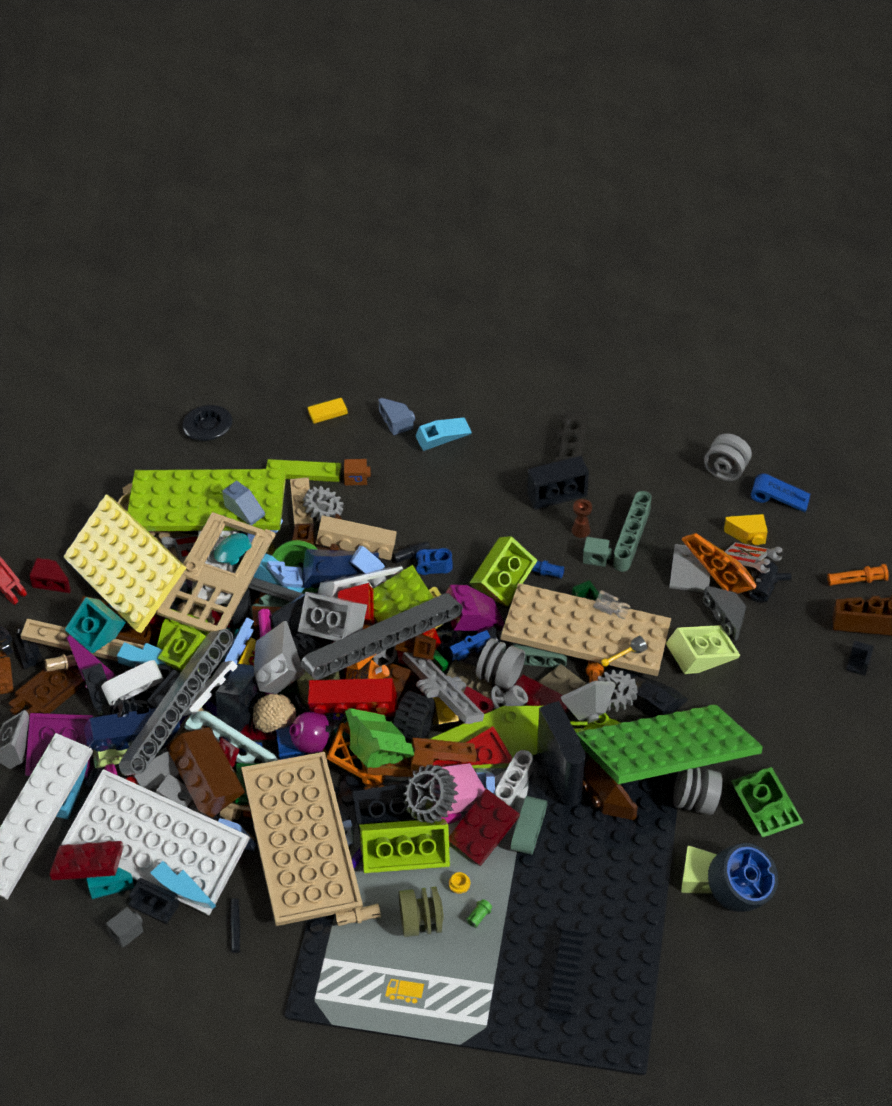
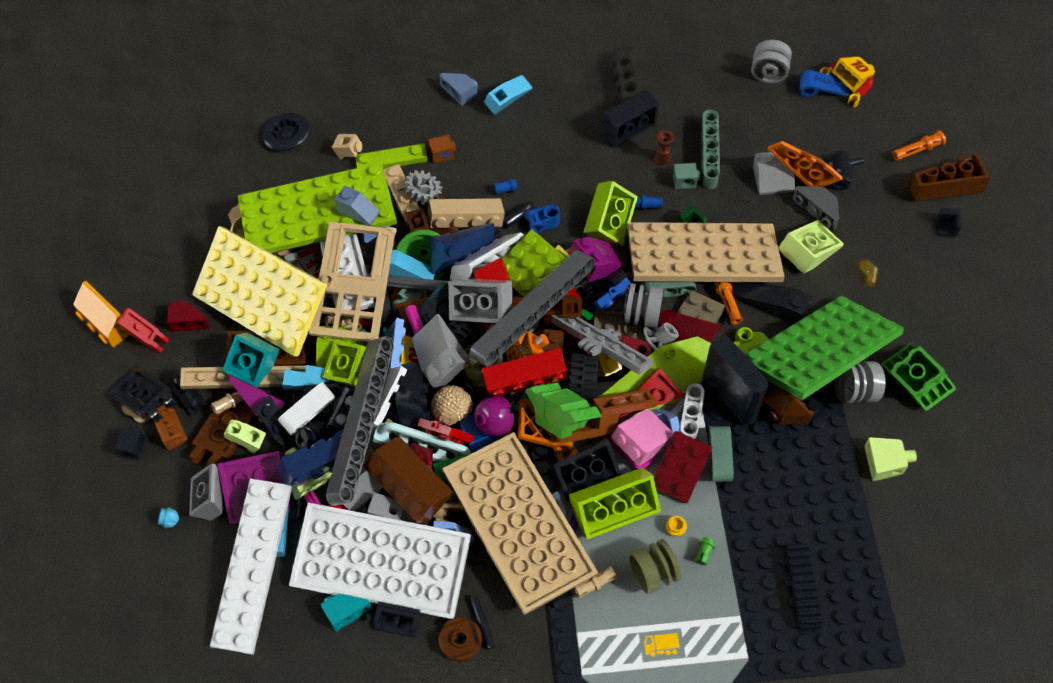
camera: 15 degrees left, 10 degrees up
dark red plate [50,841,124,880] -> none
dark grey brick [106,907,143,948] -> none
medium azure slope [150,861,216,909] -> none
teal dish [214,533,252,565] -> none
light blue slope [267,561,303,588] -> none
yellow tile [308,398,348,423] -> none
light blue slope [349,546,385,573] -> none
dark grey gear [403,764,459,823] -> none
light grey slope [561,681,615,723] -> none
clear plate [593,590,630,619] -> none
light grey gear [598,670,638,712] -> none
hinge [601,635,647,667] -> none
wheel [708,843,778,912] -> none
yellow slope [724,514,768,545] -> none
light grey flag [725,542,782,573] -> none
none -> yellowish green leg [224,420,266,454]
none -> tan brick [332,134,362,159]
none -> red plate [418,418,474,445]
none -> reddish brown plate [439,617,482,662]
none -> blue pin [495,178,518,195]
none -> yellow torso [820,56,875,108]
none -> clear yellow arm [860,259,878,286]

